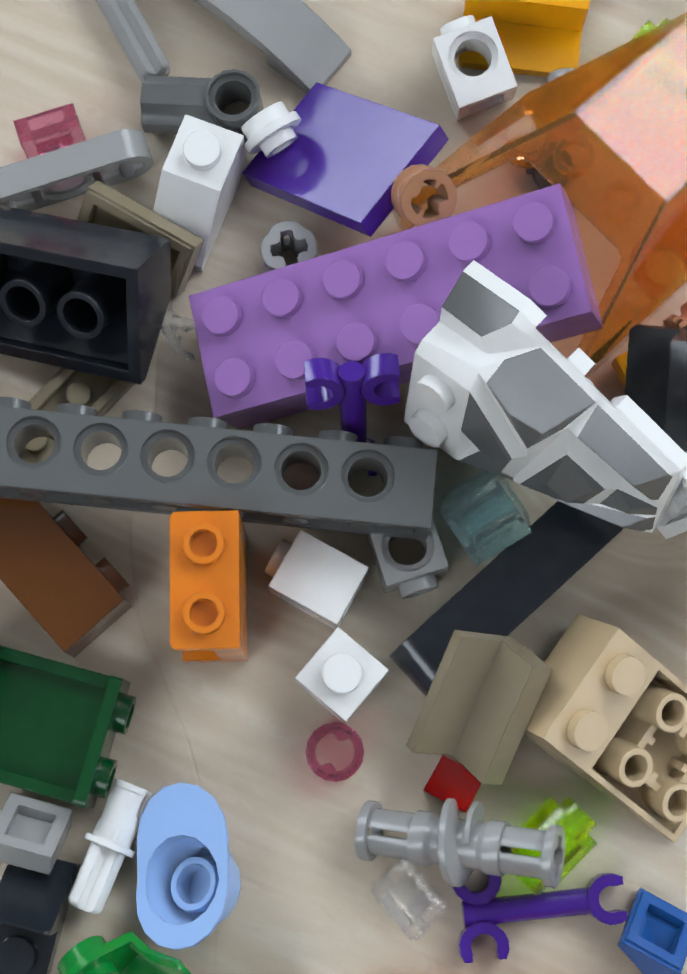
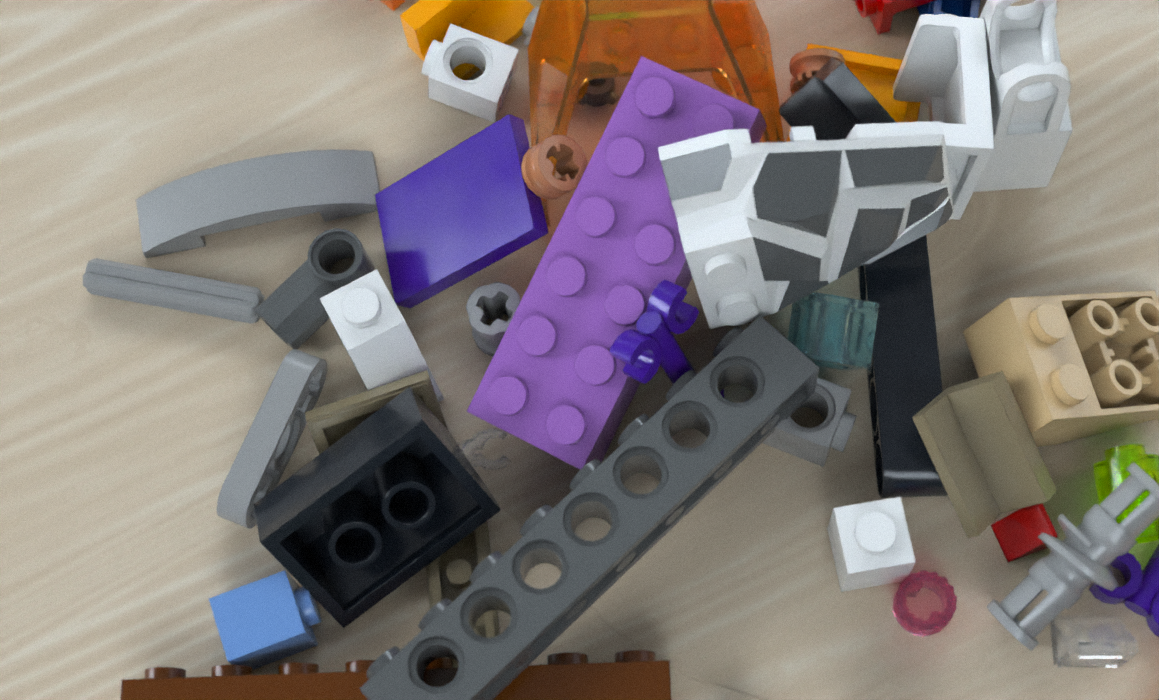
camera: 40 degrees left, 10 degrees down
clear pink plate [13,103,86,159] -> none
orange panel [170,510,248,663] -> none
white plate [241,101,301,158] -> none
white brick [265,530,369,630] -> none

